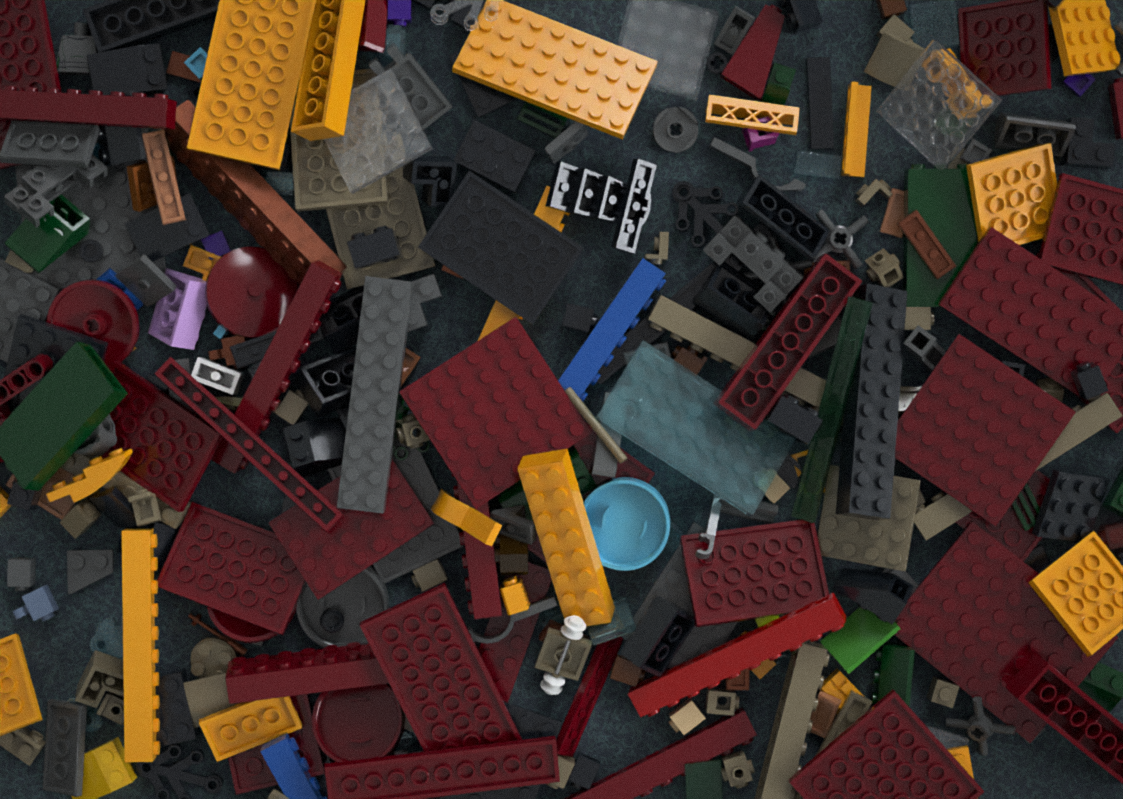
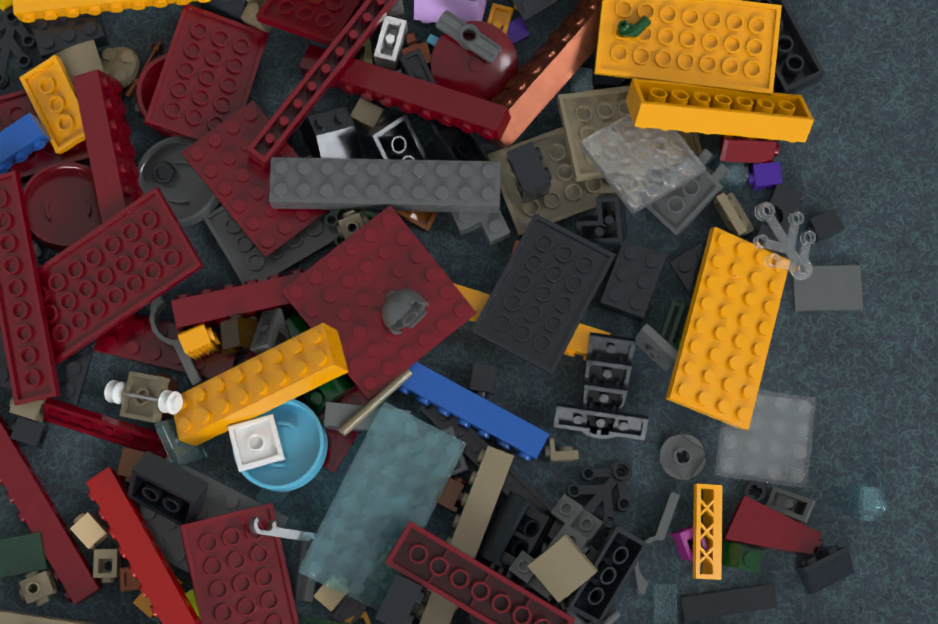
camera: 85 degrees right, 10 degrees down
dark tan brick [411,558,448,592] -> none
light orange piece [431,489,502,547] -> none
none -> white tile [227,414,285,472]
none -> dark grey cylinder [381,289,429,335]
none -> dark grey piece [435,10,502,64]
none -> dark tan slope [528,534,598,603]
none -> dark green arm [617,15,651,37]
none -> dark tan bracket [712,193,754,238]

